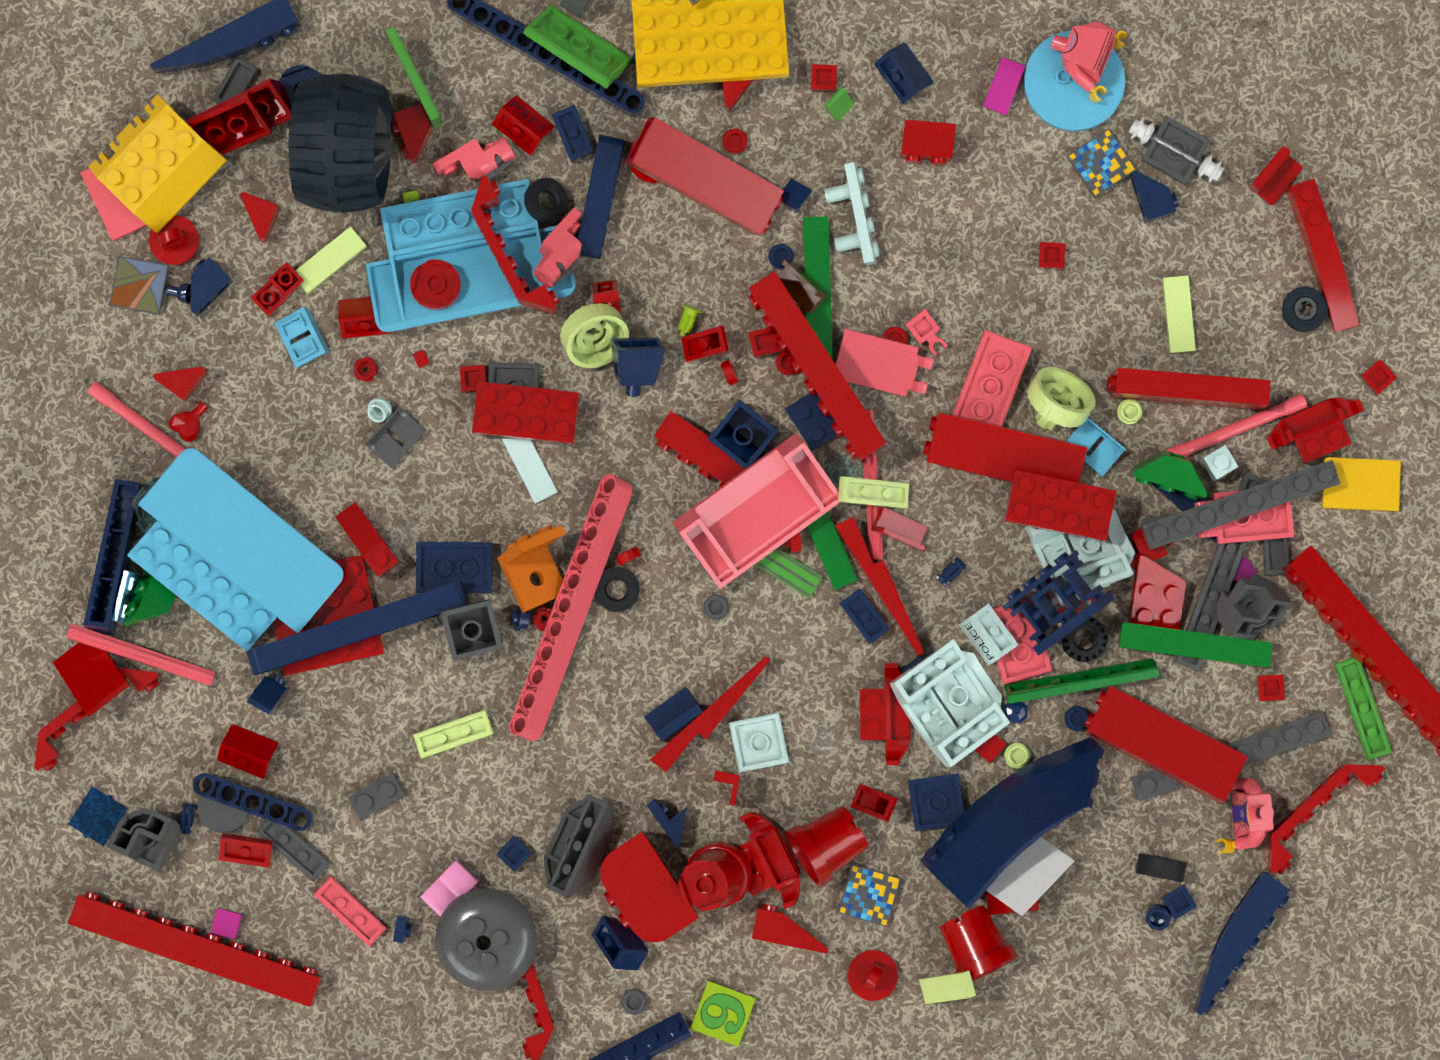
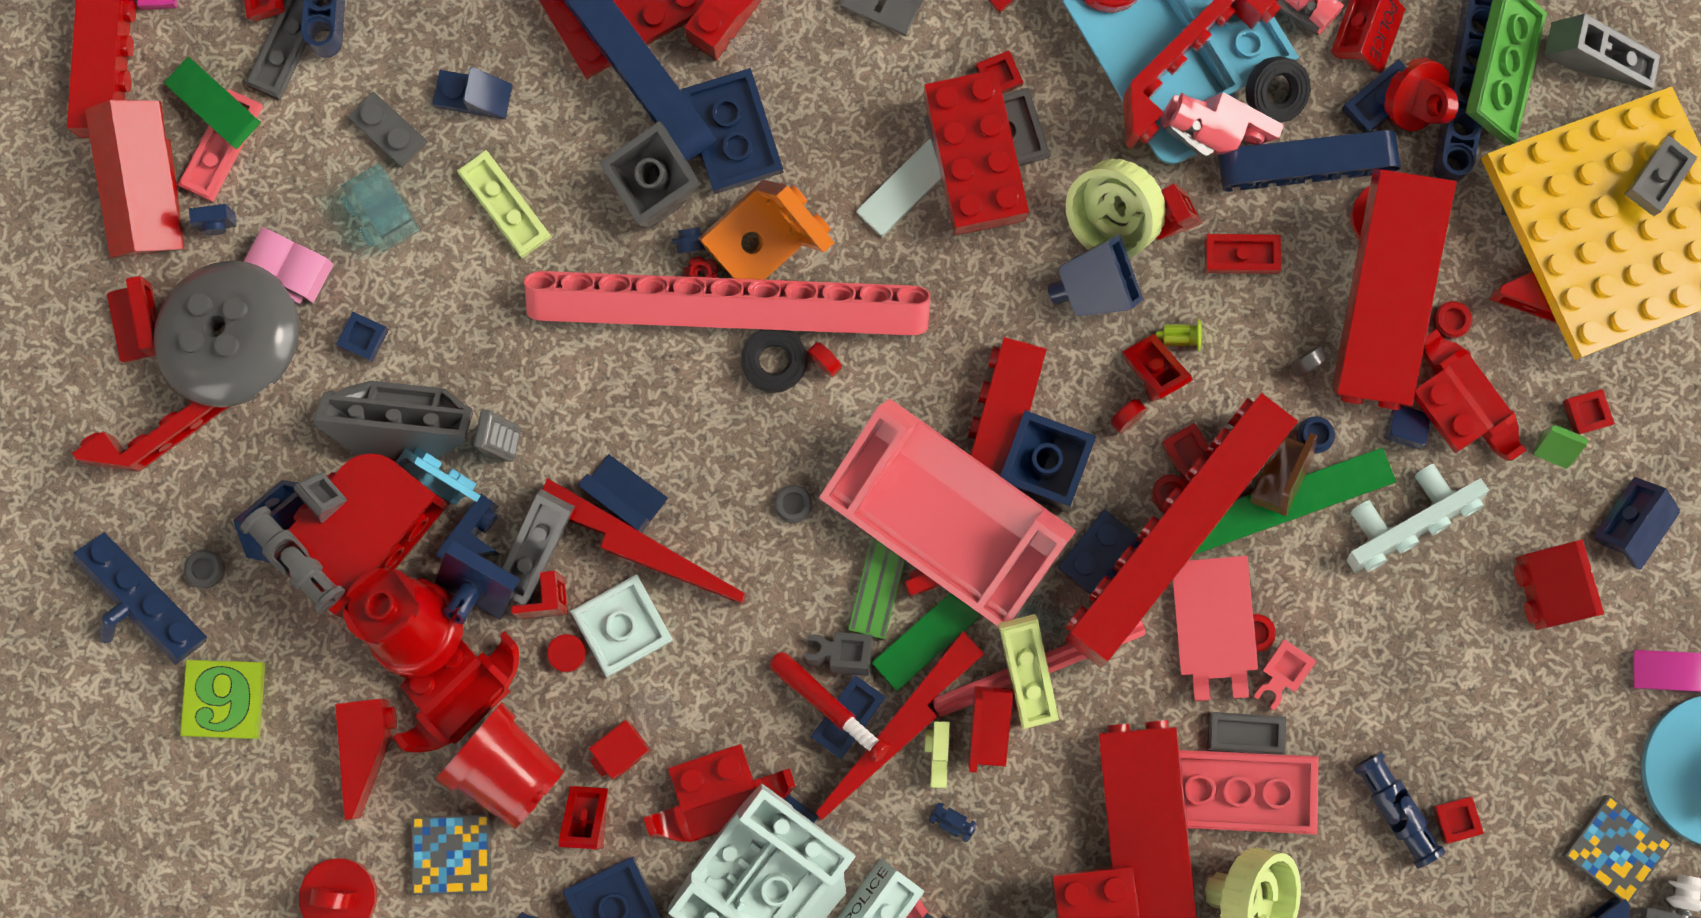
camera: 75 degrees right, 5 degrees down
none -> slope [85,100,184,258]
none -> red panel [107,275,158,363]
none -> green tile [164,56,262,149]
none -> dark grey piece [240,506,345,614]
none -> dark grey slope [294,472,347,523]
none -> clear light blue brick [341,163,421,253]
none -> medium azure piece [396,447,481,505]
none -> dark blue slope [433,67,513,120]
none -> dark blue tile [435,540,520,624]
none -> dark grey slope [473,409,521,462]
none -> dark grey plate [502,489,575,605]
none -> red tile [547,634,587,673]
none -> red brick [589,720,652,779]
none -> red piece [769,652,890,762]
none -> dark grey plate [804,632,874,676]
none -> yellowish green plate [924,721,950,788]
none -> red plate [1204,233,1281,274]
none -> dark grey tile [1207,712,1286,755]
none -> dark grey tile [1288,345,1328,377]
none -> dark blue piece [1353,751,1446,869]
none -> red tile [1384,57,1459,132]
none -> red plate [1414,329,1527,461]

